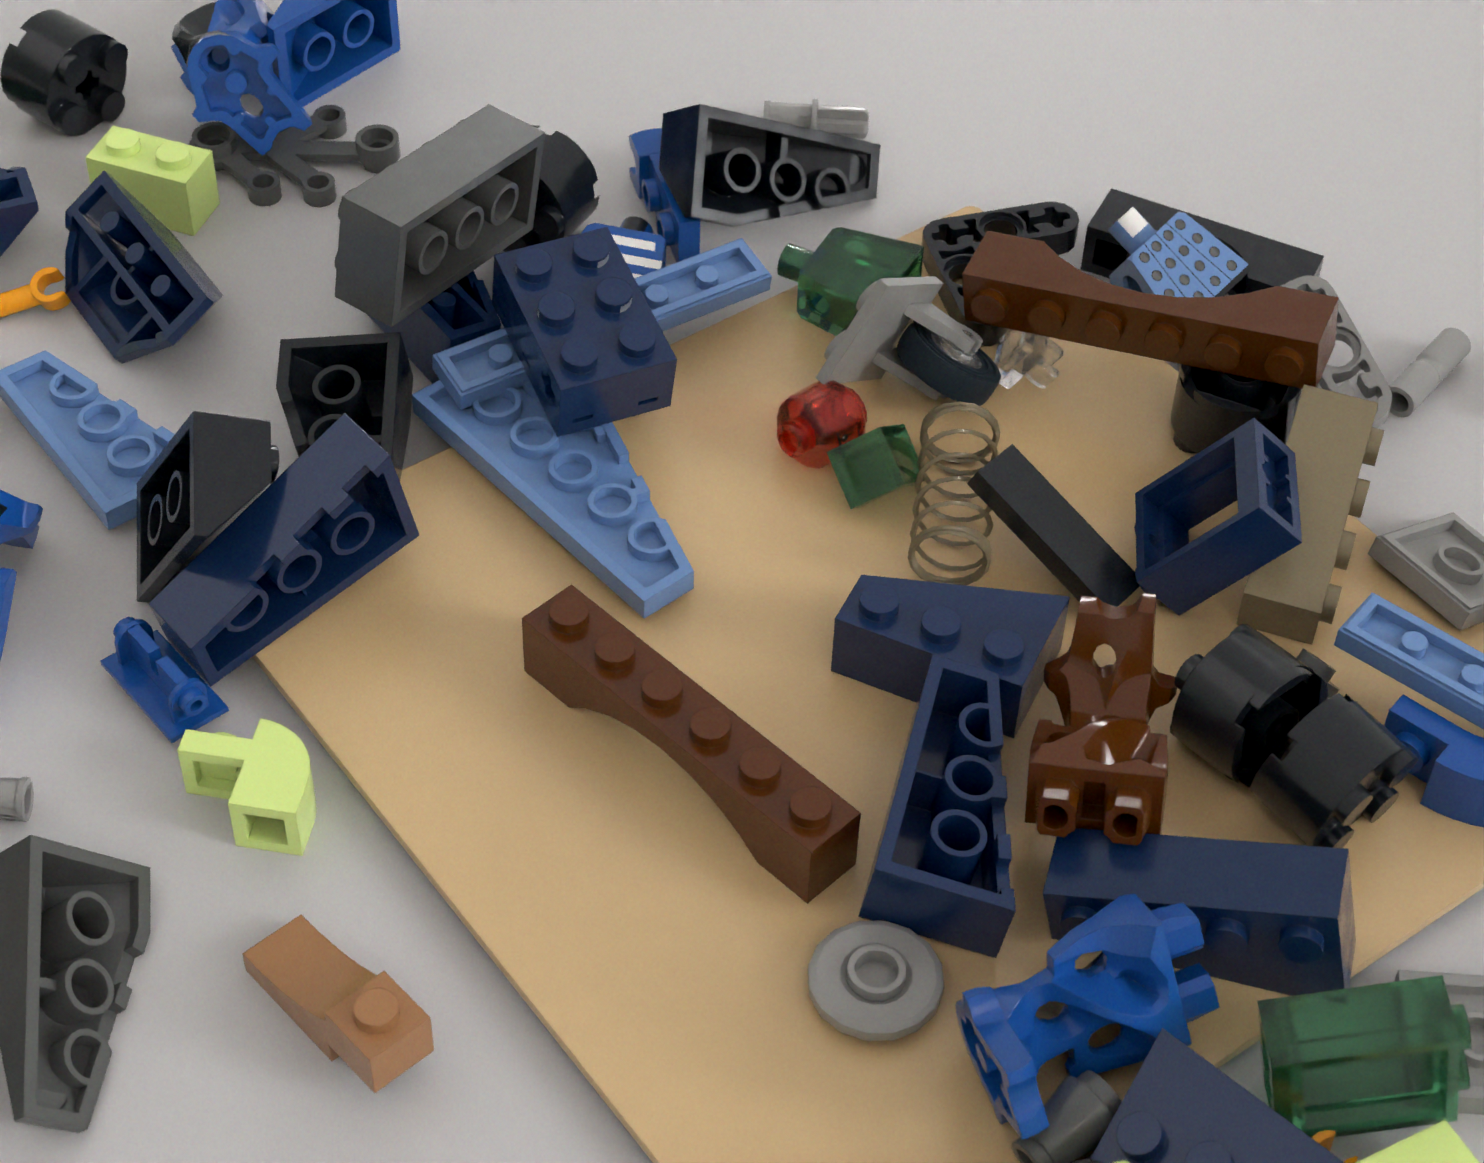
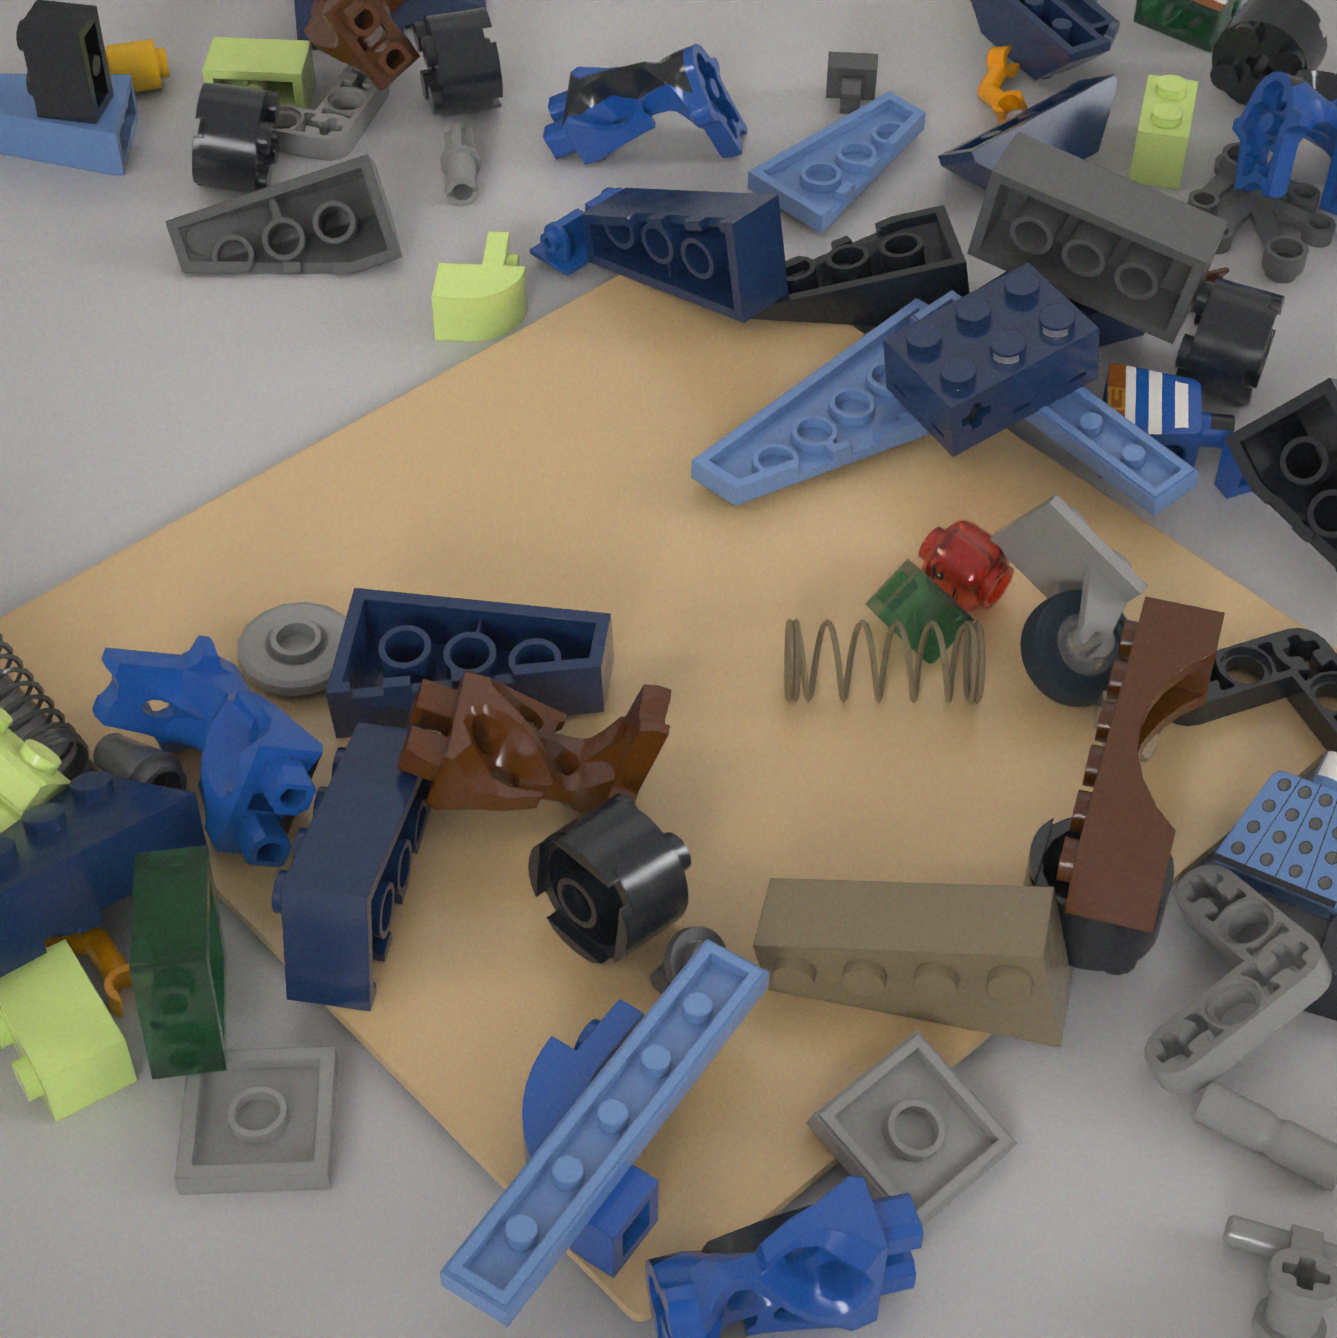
camera: 85 degrees right, 0 degrees up
black slope [137,411,279,603] -> none
medium nougat slope [242,914,434,1093] -> none
reddish brown arch [522,584,861,904] -> none
clear green torso [777,227,924,336] -> none
dark blue wedge [831,575,1070,739] -> none
black tile [967,444,1140,607] -> none
dark blue window [1134,418,1302,616] -> none
black brick [1250,693,1419,848] -> none

